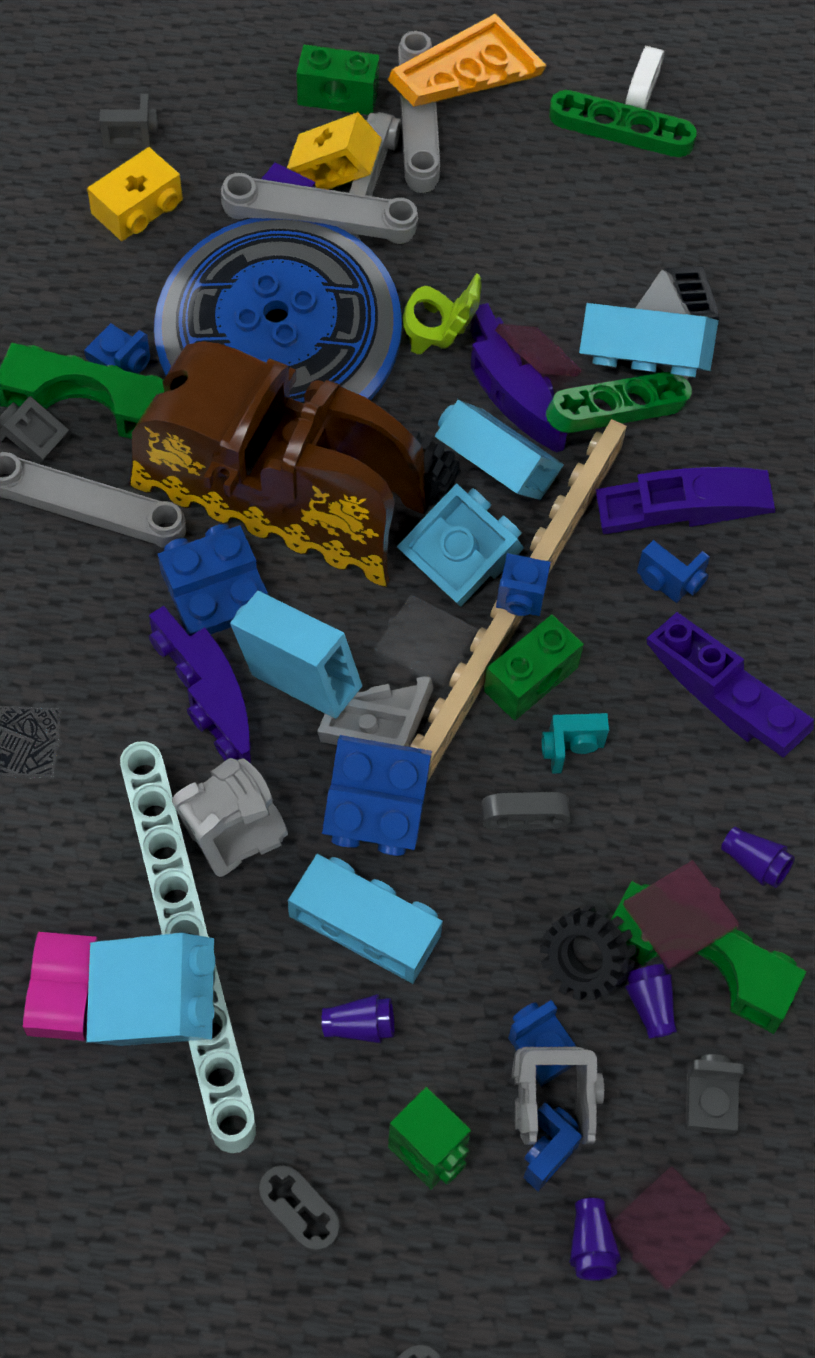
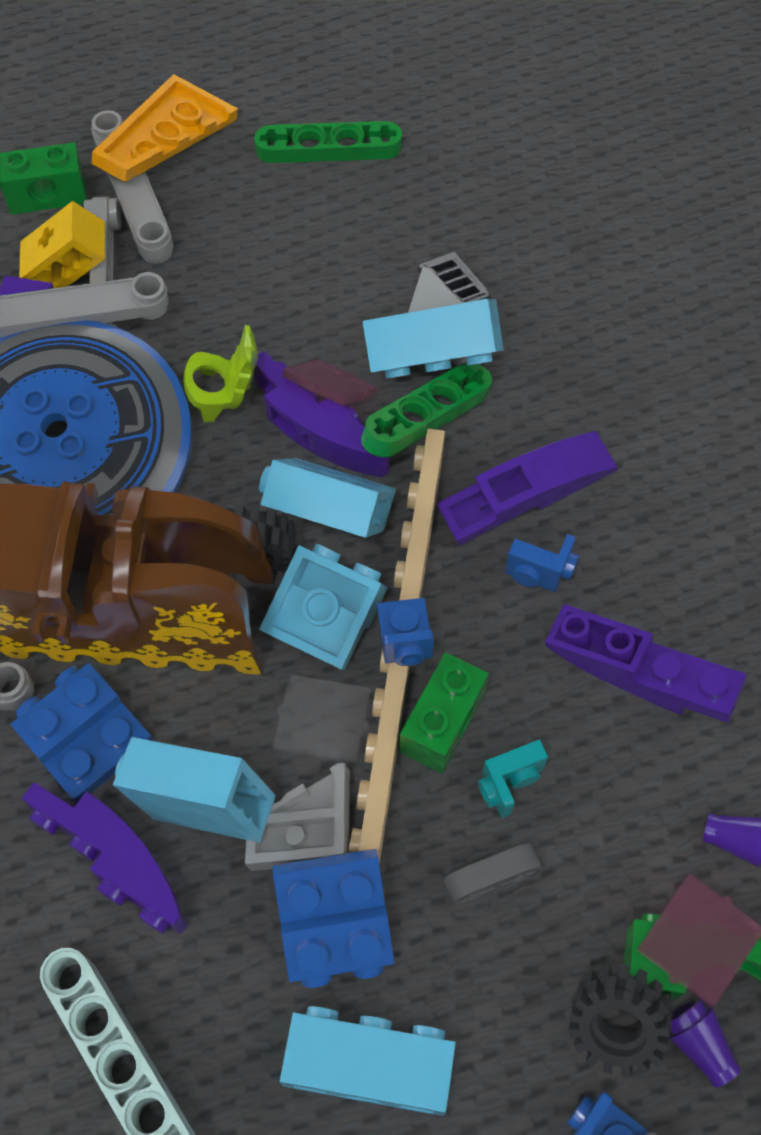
camera: 15 degrees left, 0 degrees up
light grey piece [172,757,288,877] -> none
white beam [626,46,664,109] -> none

